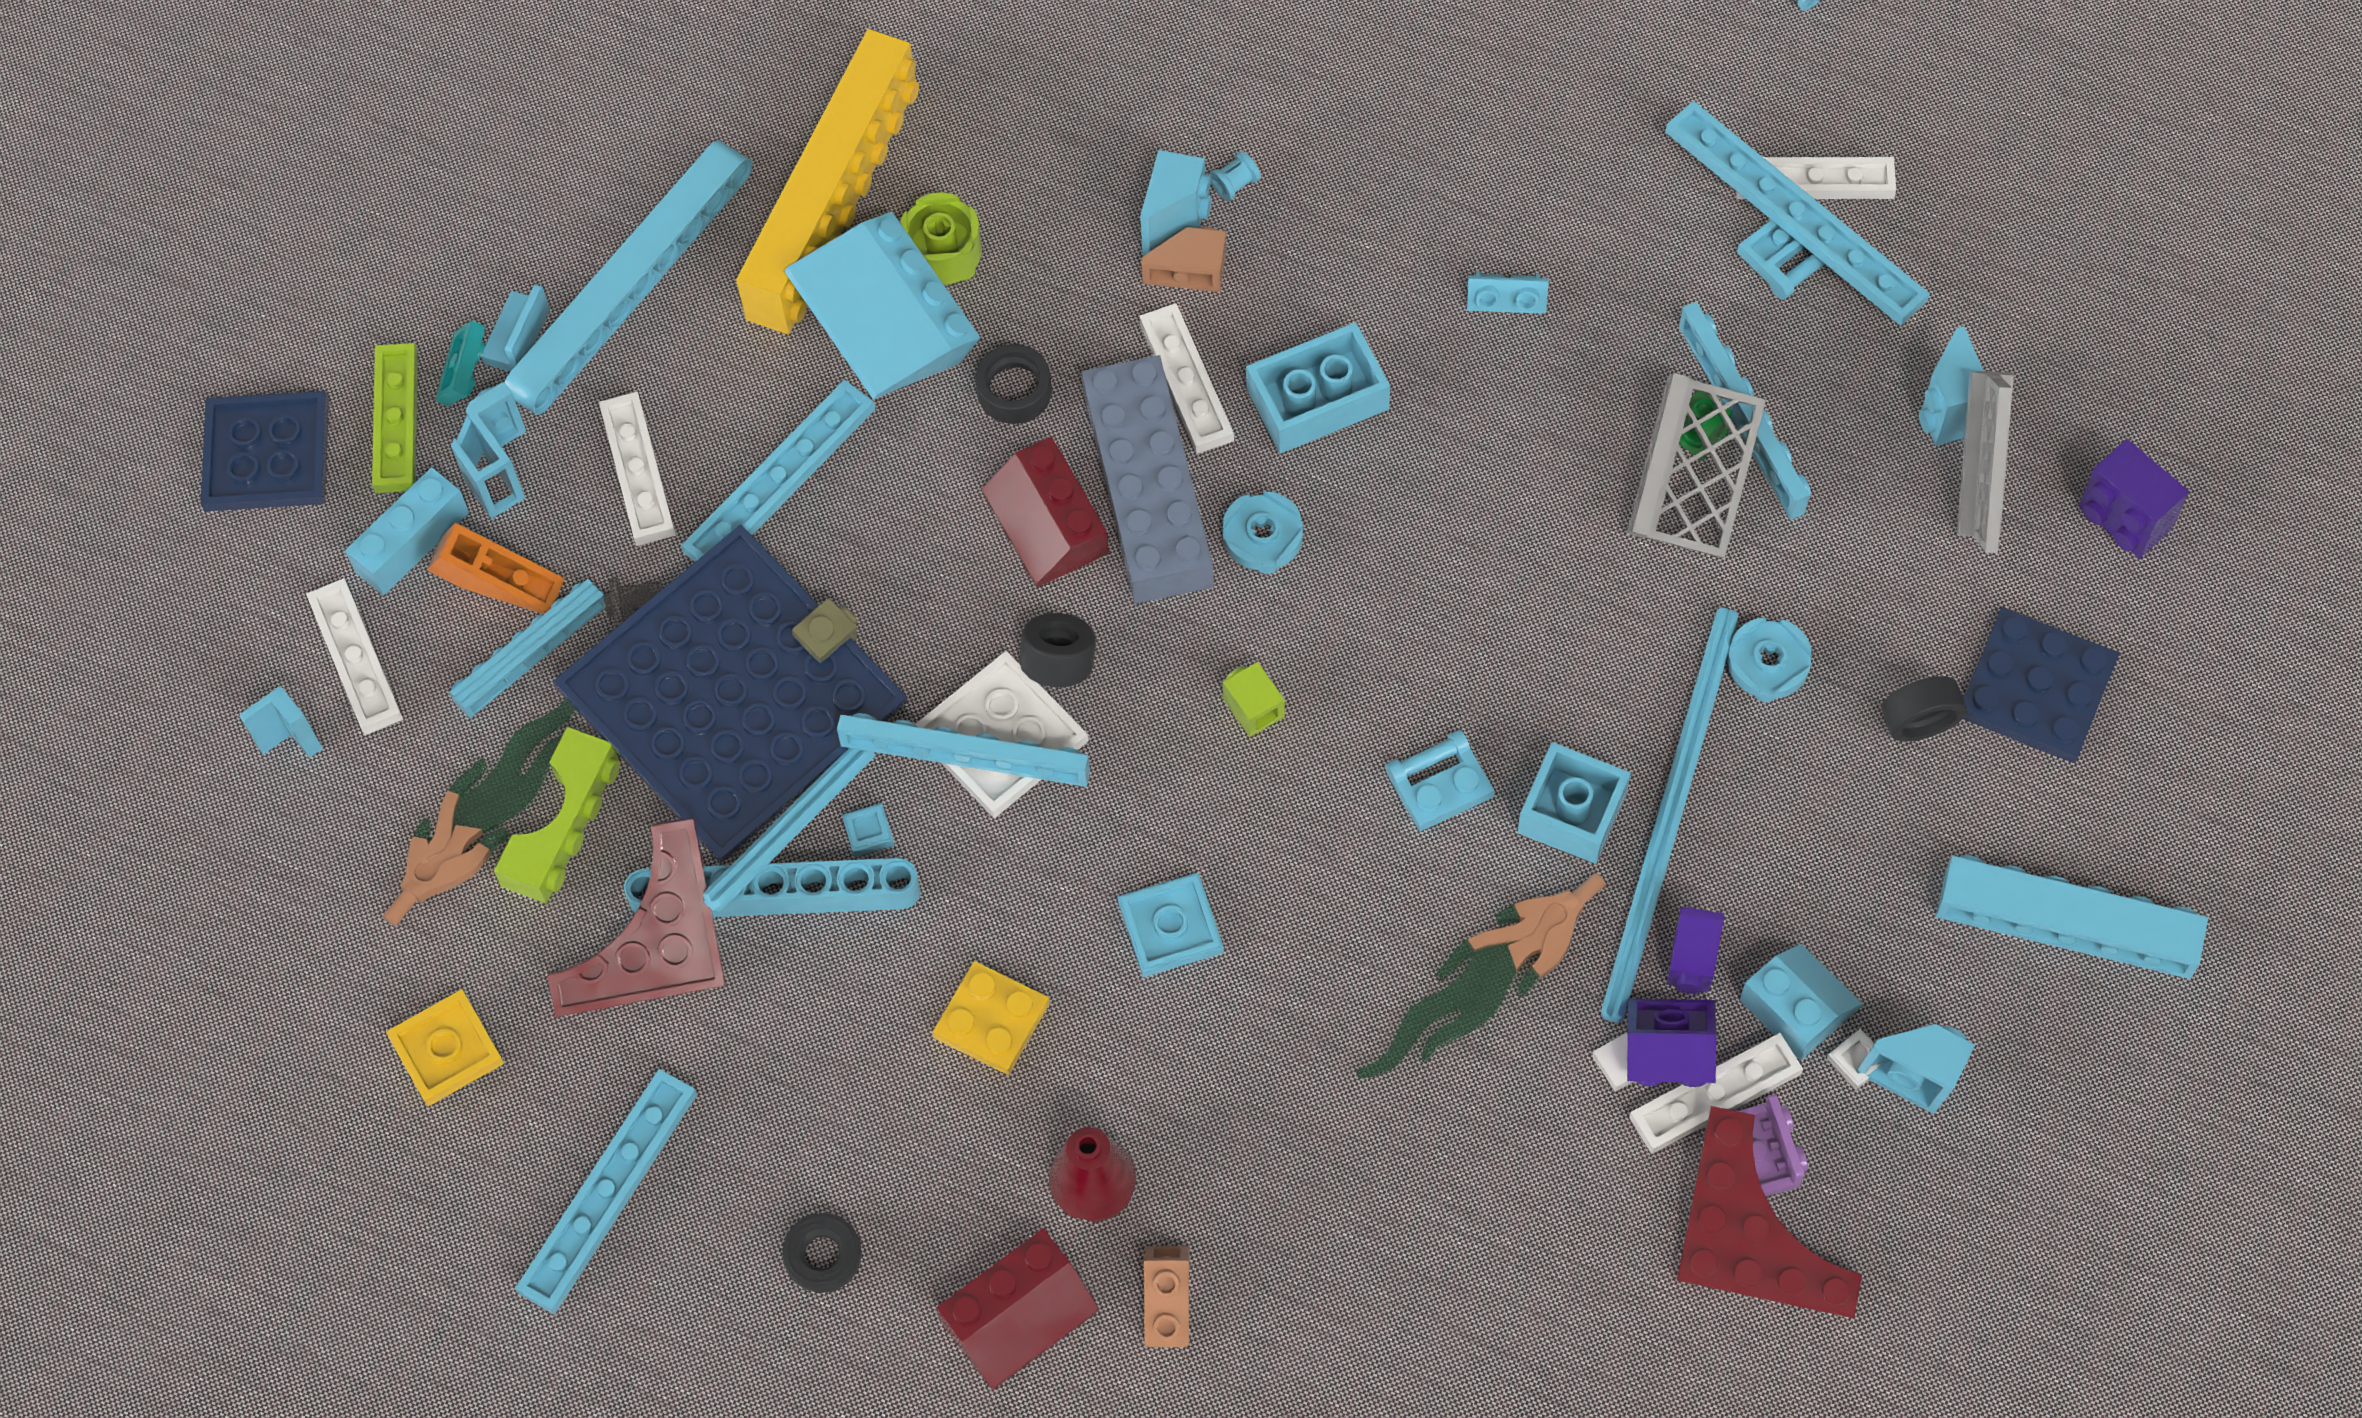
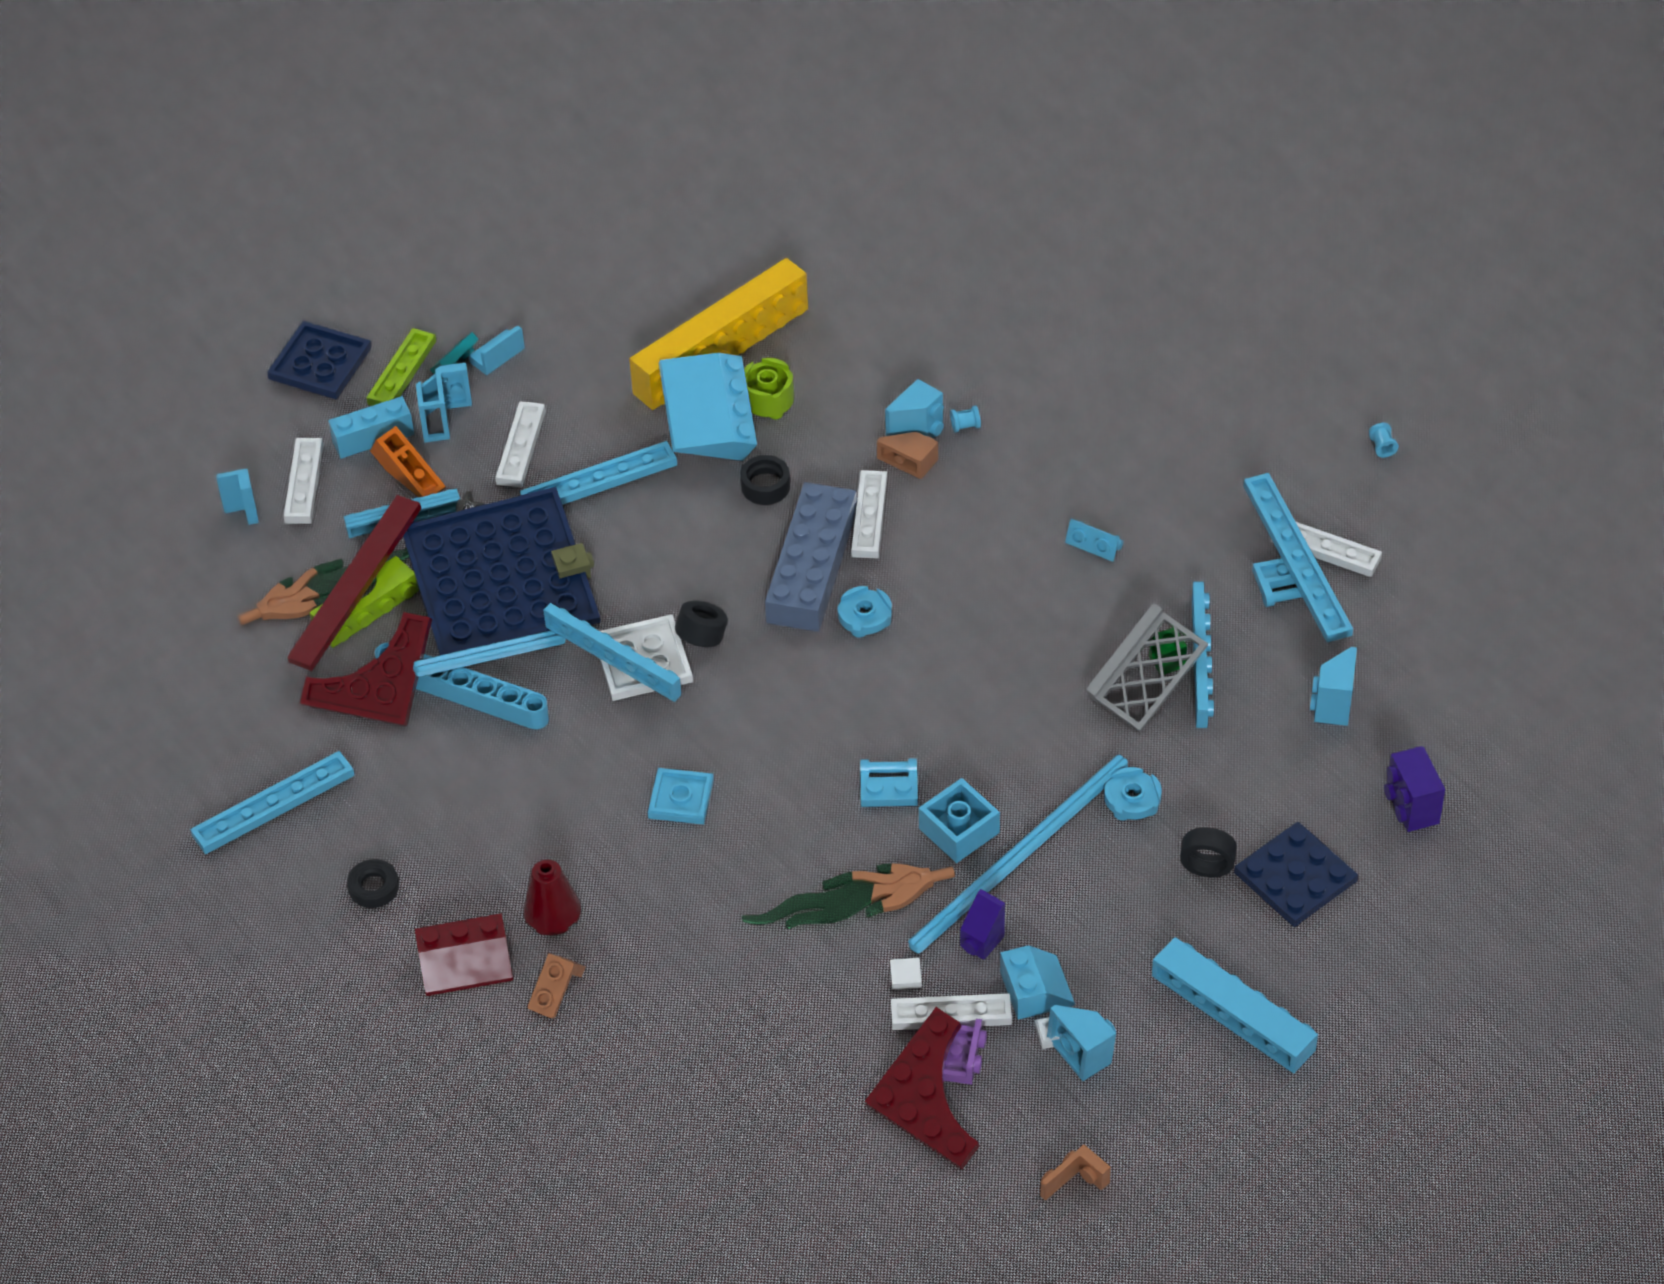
camera: 25 degrees right, 15 degrees down
yellow plate [386,989,504,1107] -> none
medium azure beam [505,140,753,415] -> none
medium azure tile [842,803,895,857] -> none
yellow plate [932,961,1050,1075] -> none
dark red slope [982,436,1109,588] -> none
lime brick [1223,662,1285,737] -> none
medium azure brick [1246,322,1390,454] -> none
dark purple slope [1627,998,1716,1087] -> none
light grey fence [1957,371,2014,553] -> none
none -> dark red tile [287,495,422,671]
none -> nougat bracket [1040,1145,1111,1200]

